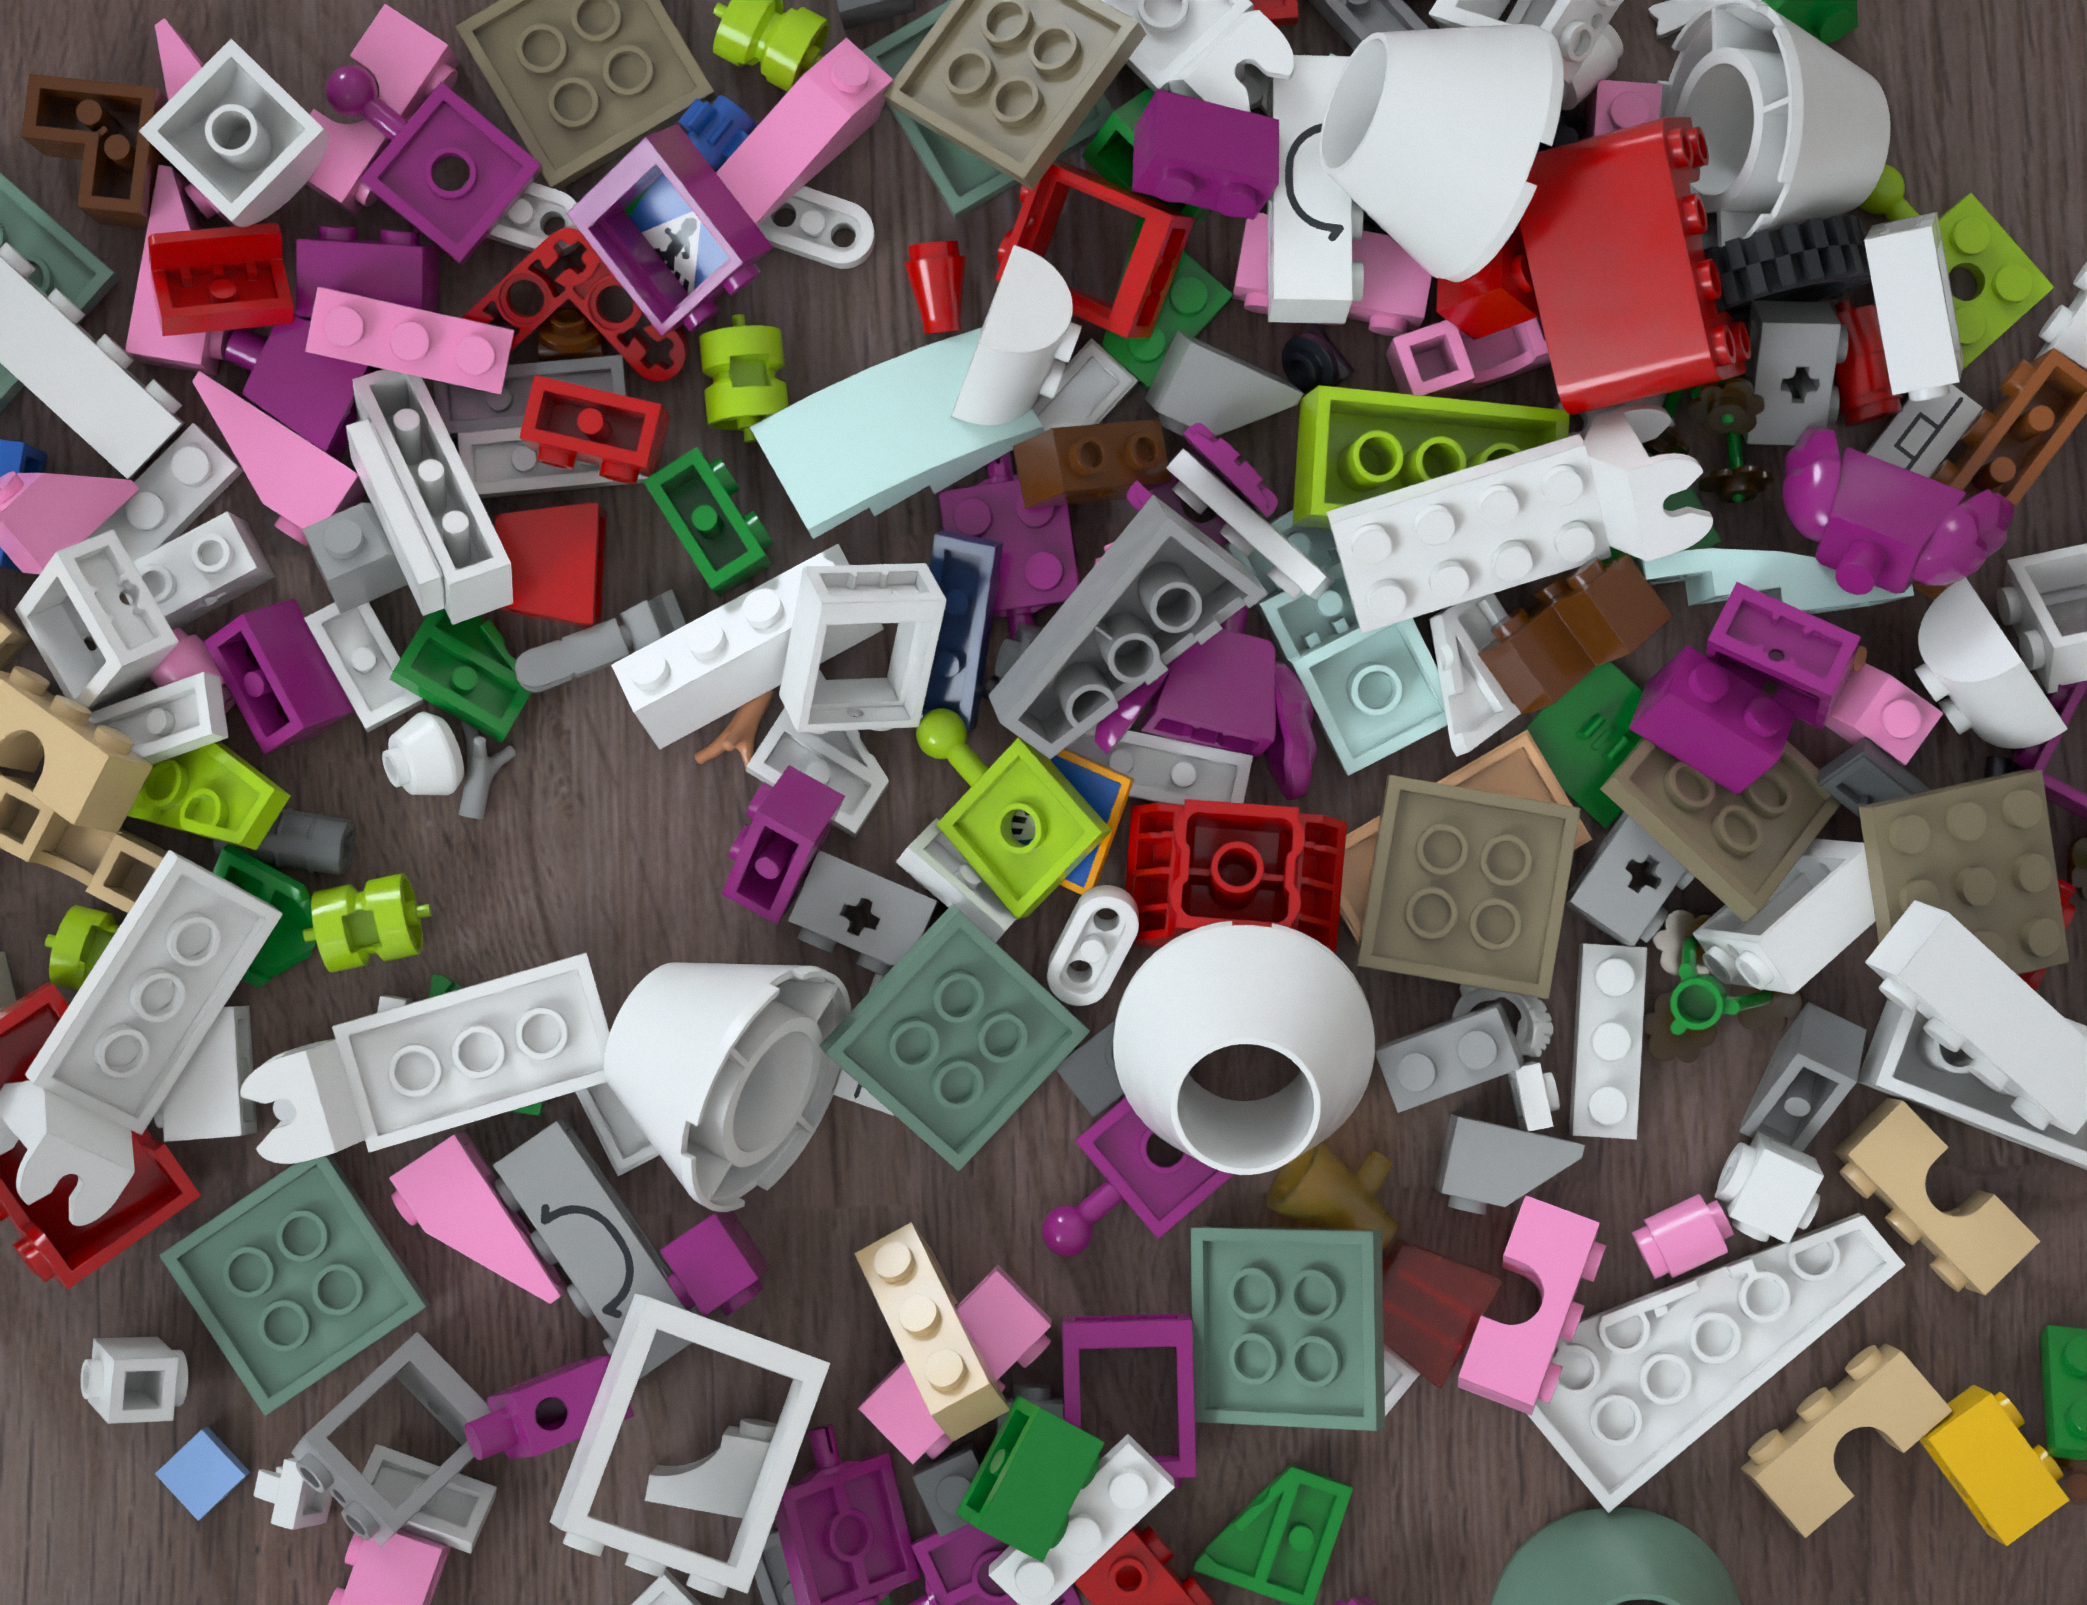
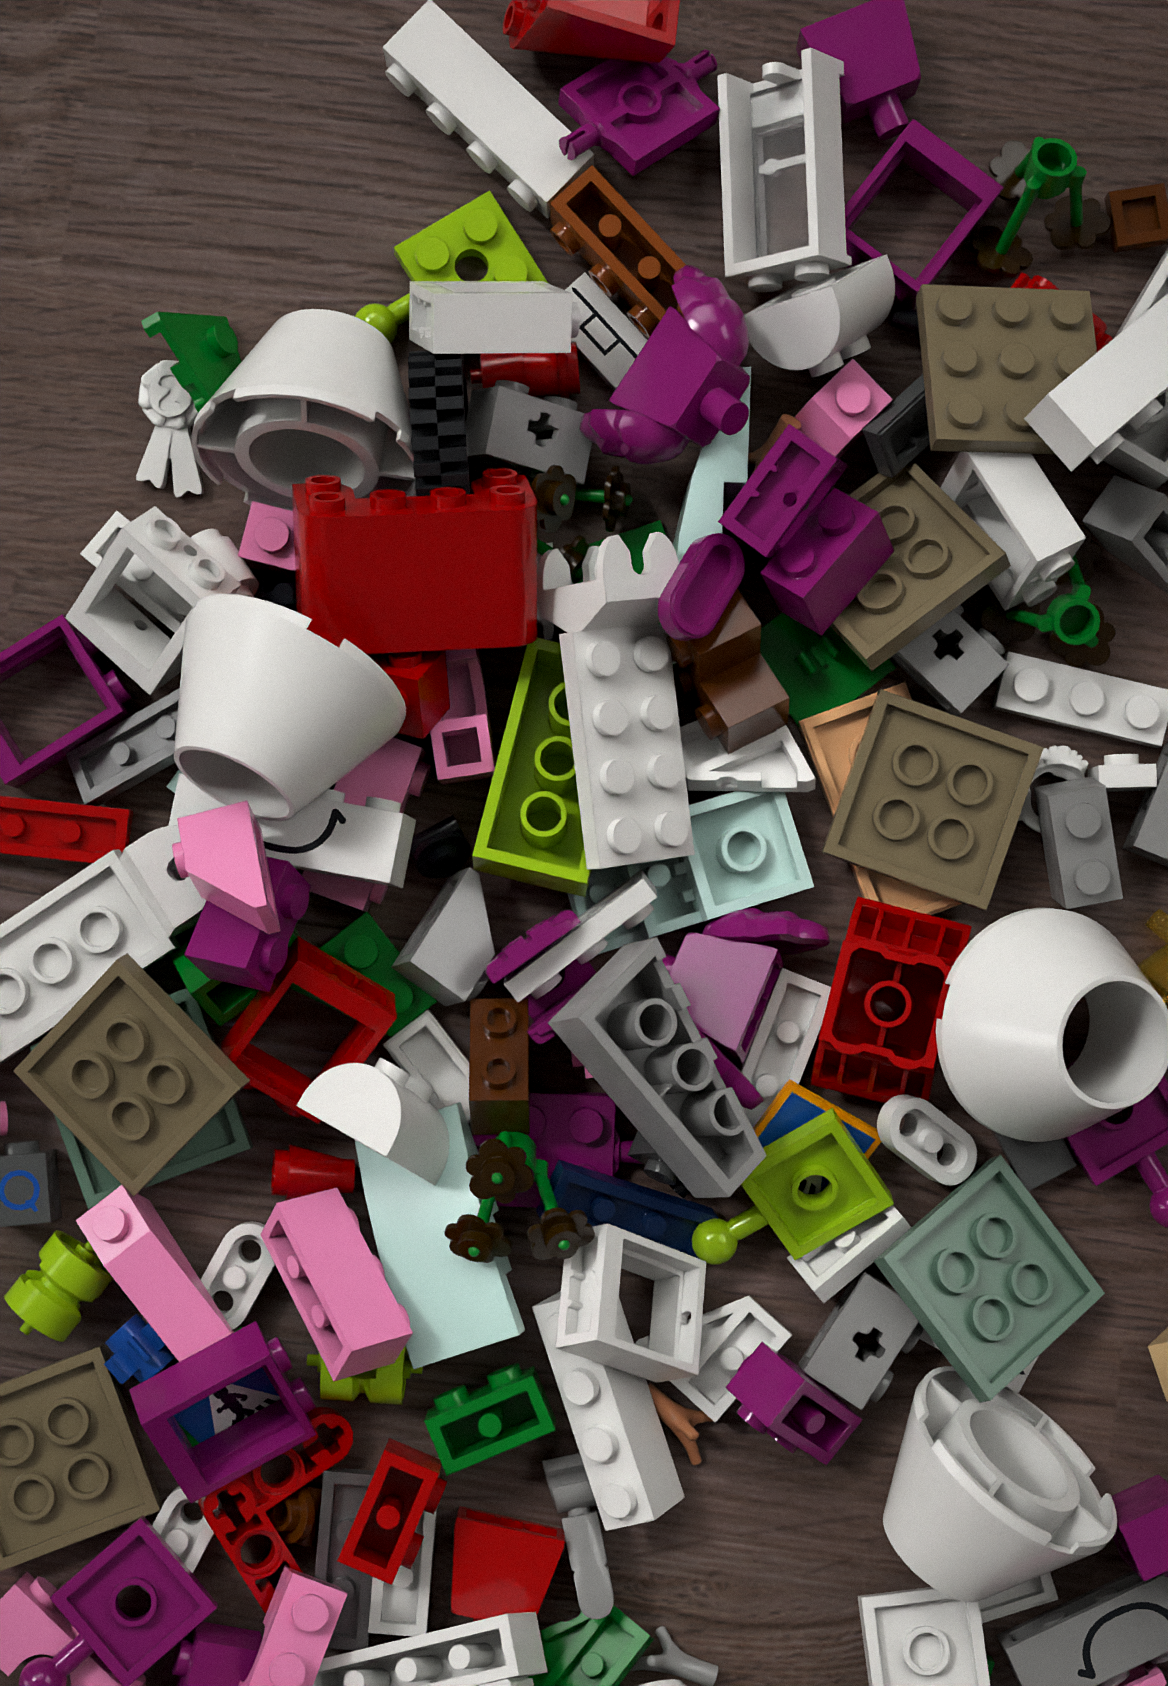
camera: 85 degrees left, 0 degrees up
none -> bright pink slope [172,800,281,934]
none -> bright pink brick [260,1187,413,1381]
none -> dark brown plant [444,1131,595,1263]
none -> magenta tile [658,533,745,641]

